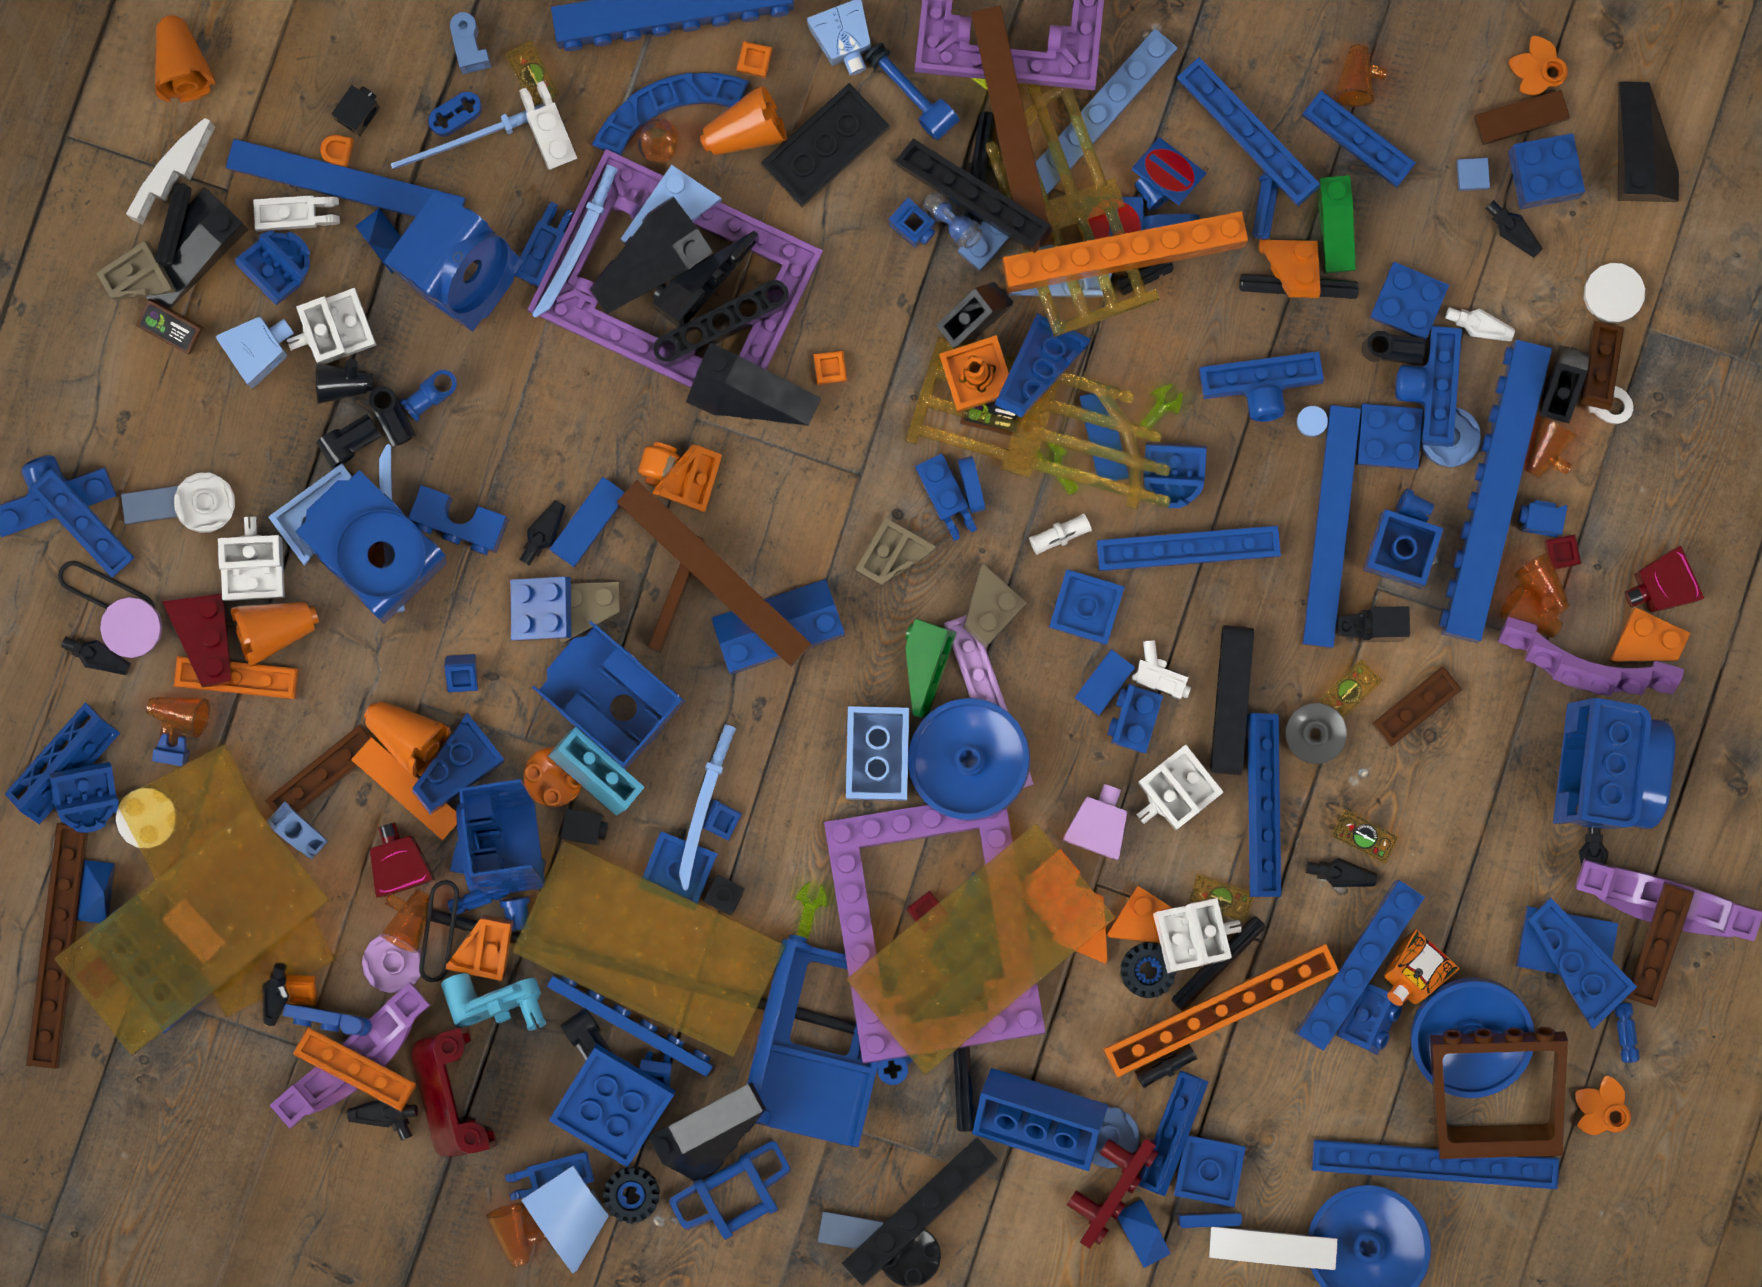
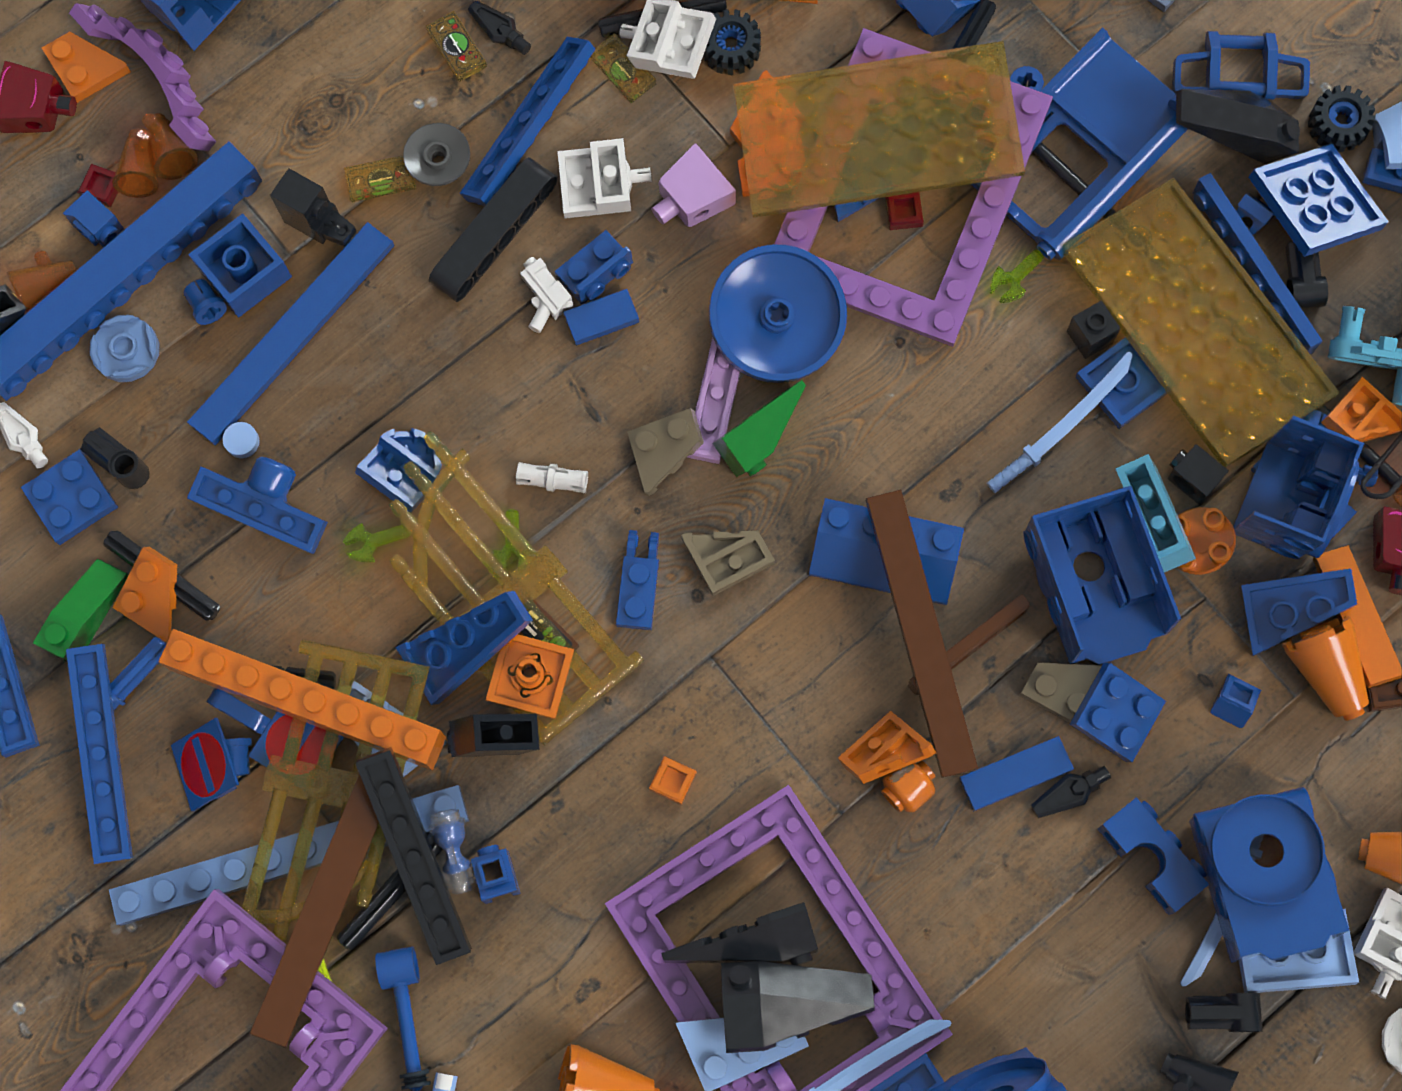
camera: 145 degrees left, 10 degrees down
black piece [369,386,417,448] -> none
blue connector [399,370,457,422] -> none
black beam [653,280,789,367] -> none
black wedge [686,343,821,426] -> none
blue slope [702,799,742,841] -> none
black tile [761,83,890,208] -> none
light blue brick [846,706,909,801] -> none
blue beam [957,456,986,514] -> none
blue plate [1049,569,1124,645] -> none
blue tile [1079,390,1129,485] -> none
blue plate [1096,526,1281,572] -> none
orange wing [1106,886,1172,943] -> none
blue plate [1356,404,1423,470] -> none
reddish brown tile [1372,666,1462,747] -> none
blue plate [1395,326,1462,447] -> none

